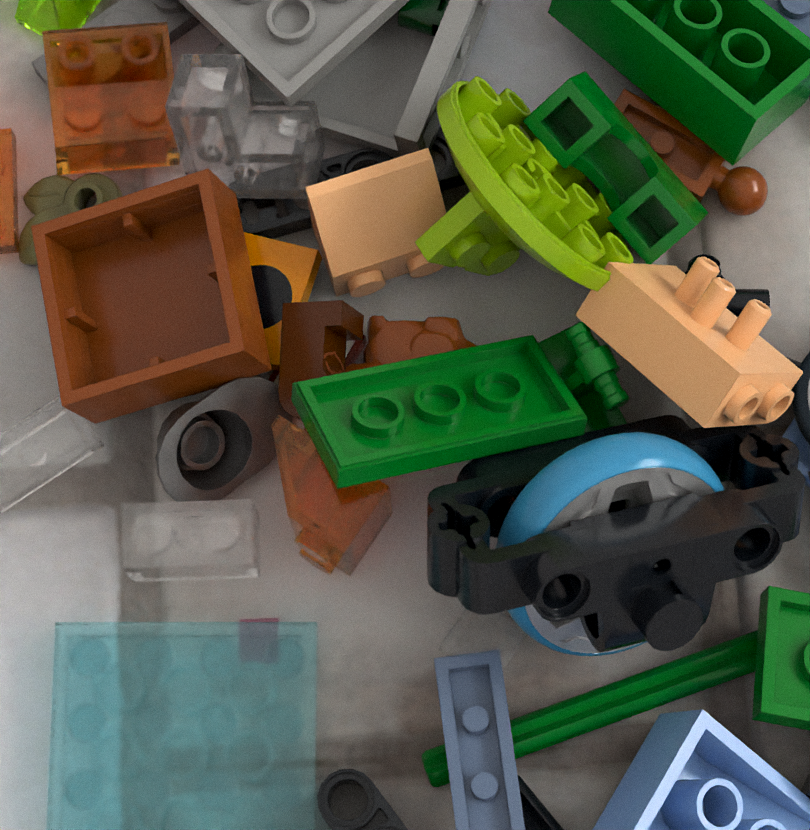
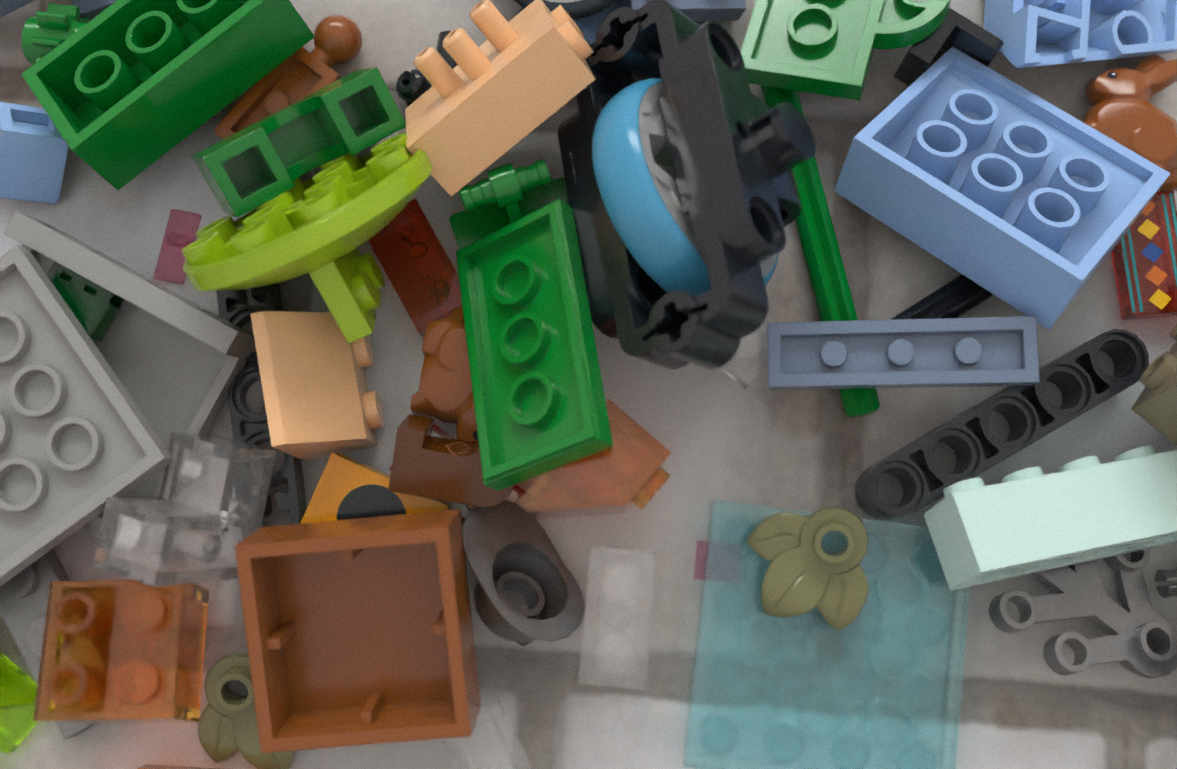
camera: 85 degrees left, 5 degrees up
none -> clear pink piece [153,209,202,285]
none -> clear red tile [368,198,462,337]
none -> olive plate [747,506,869,631]

